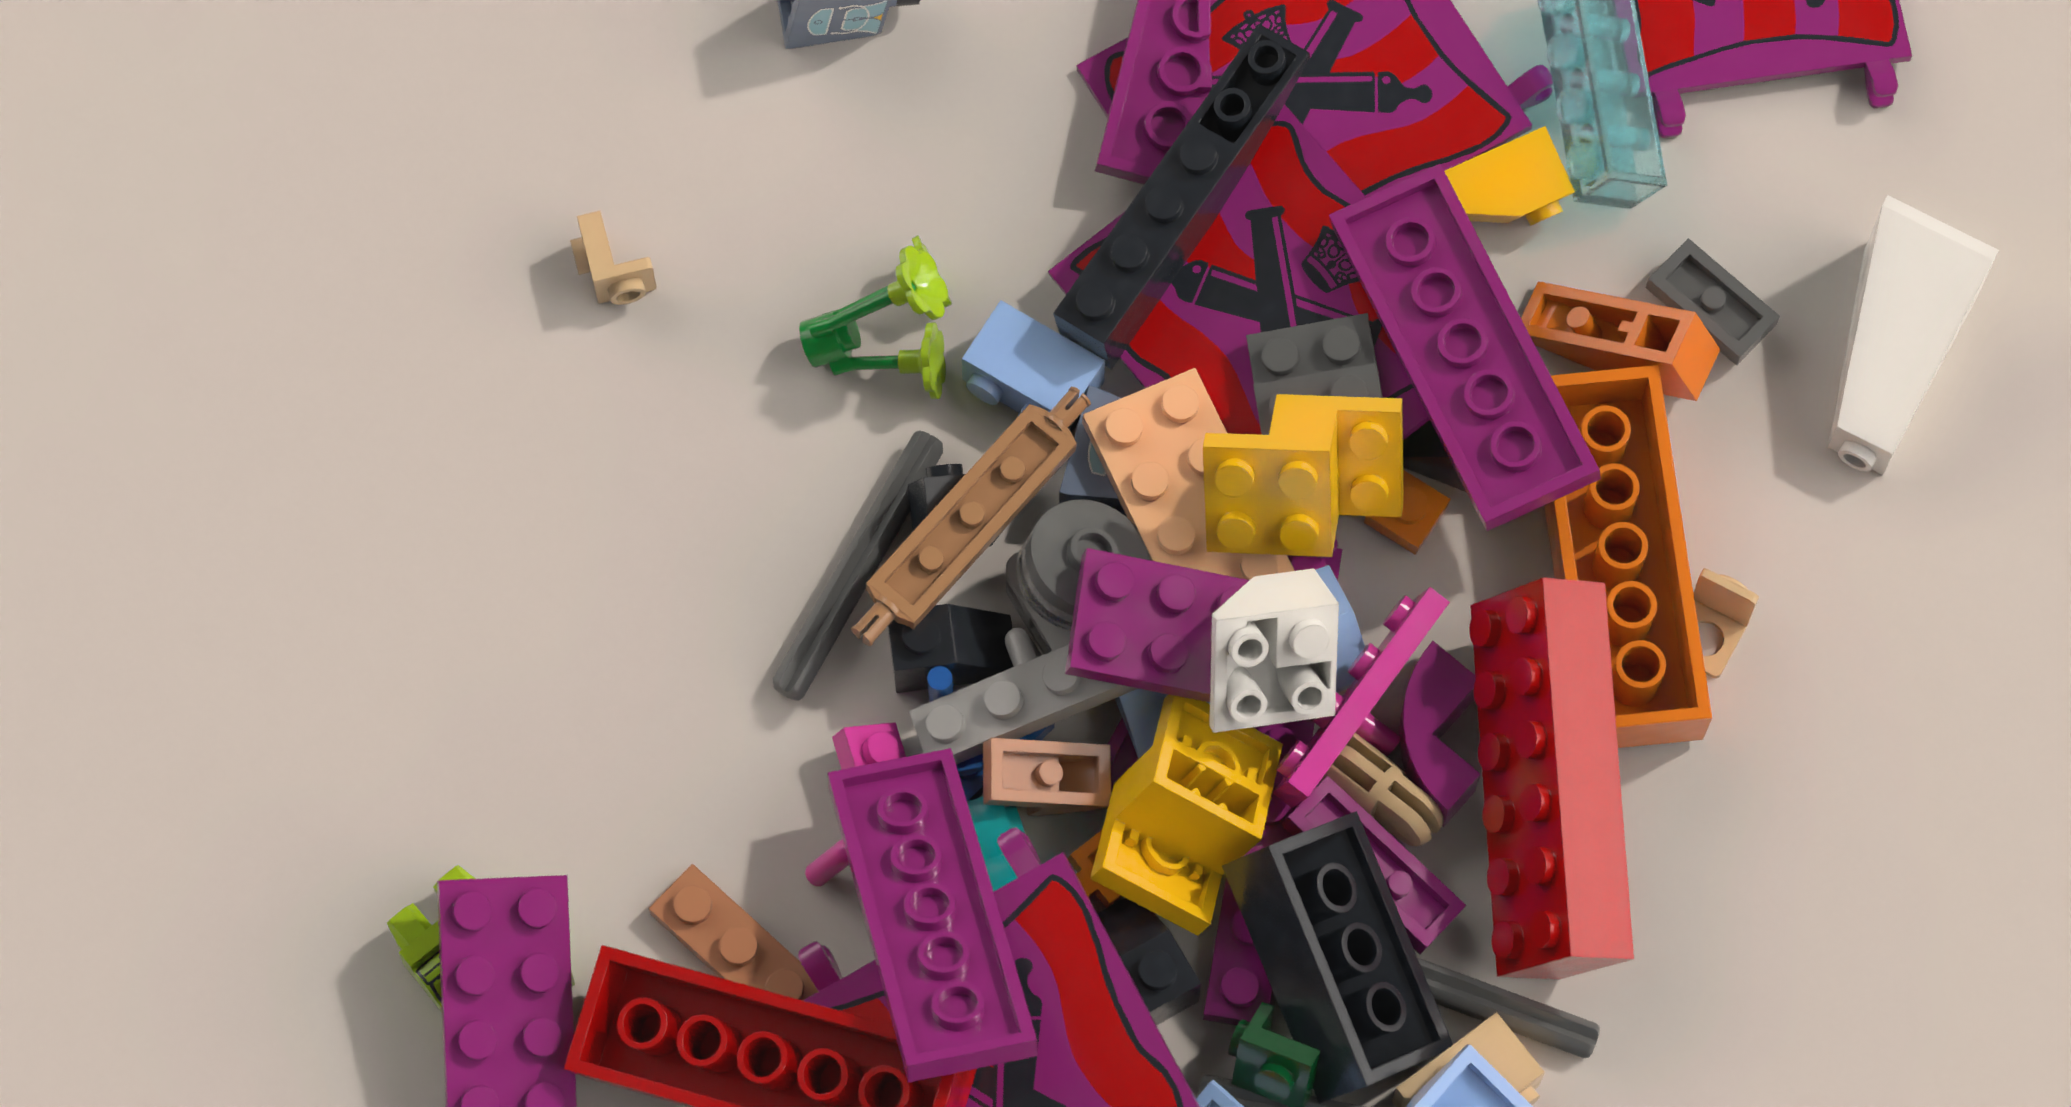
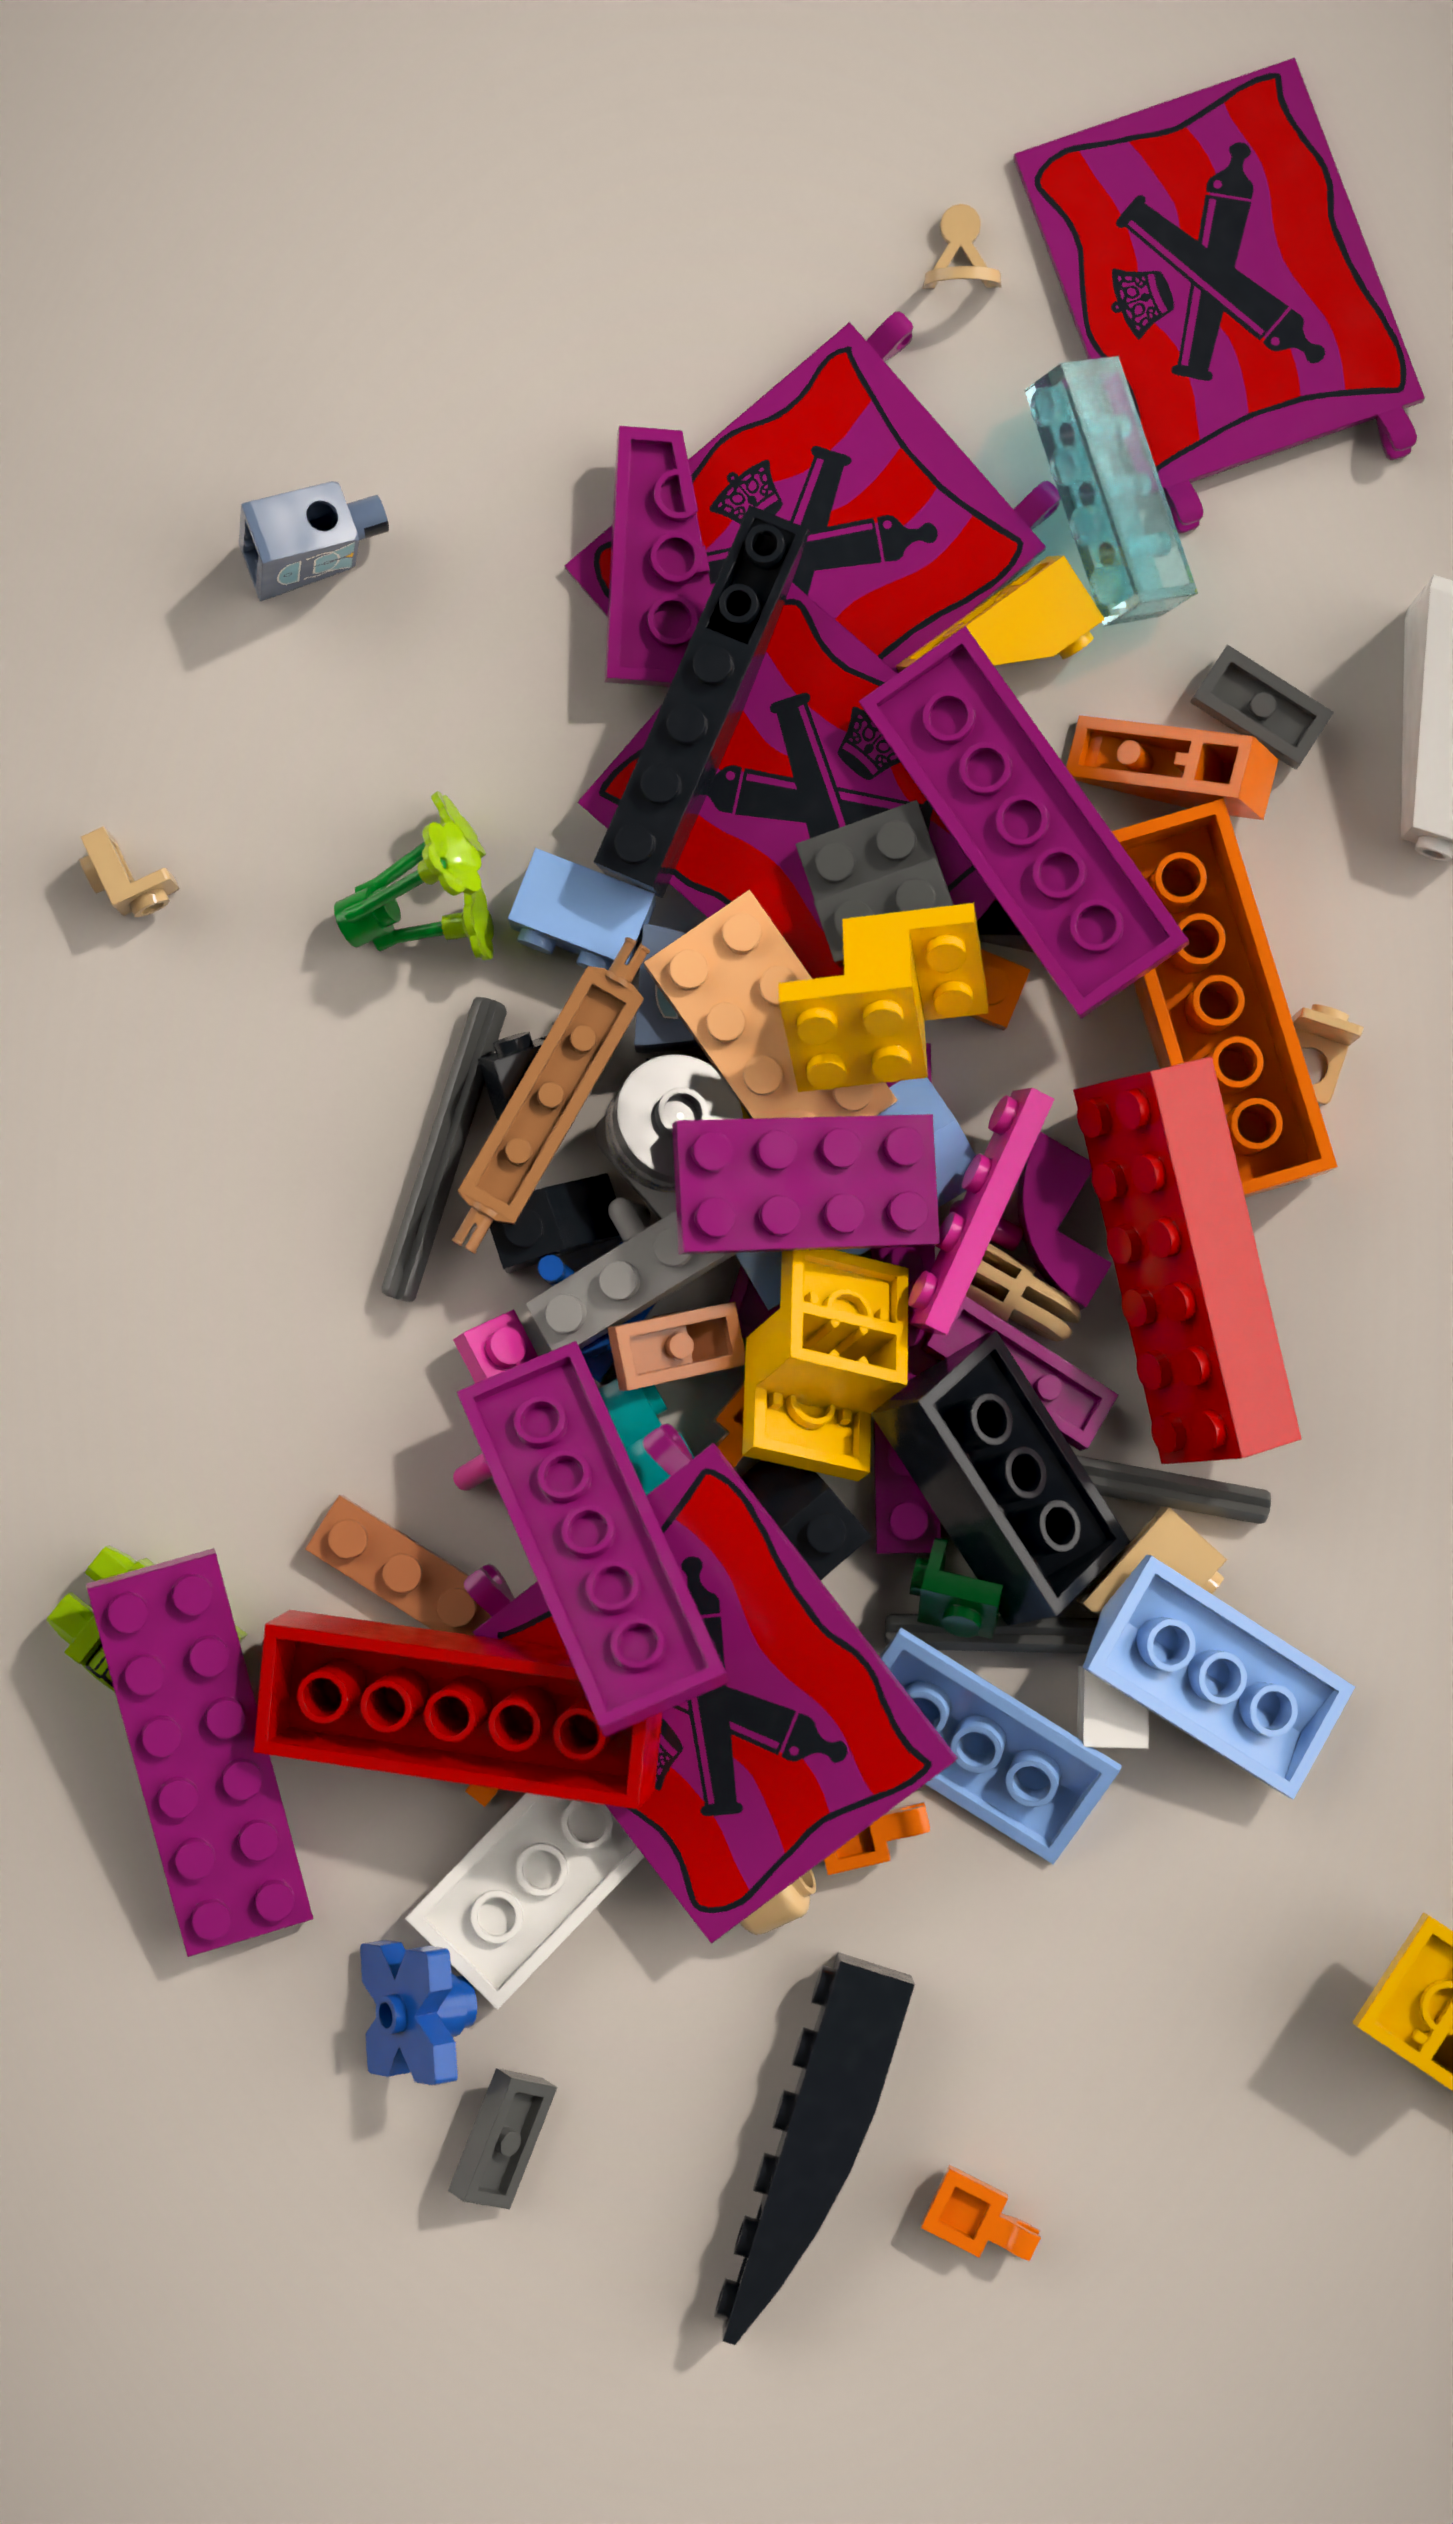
camera: 10 degrees left, 15 degrees up
white slope [1210,569,1339,733] -> none

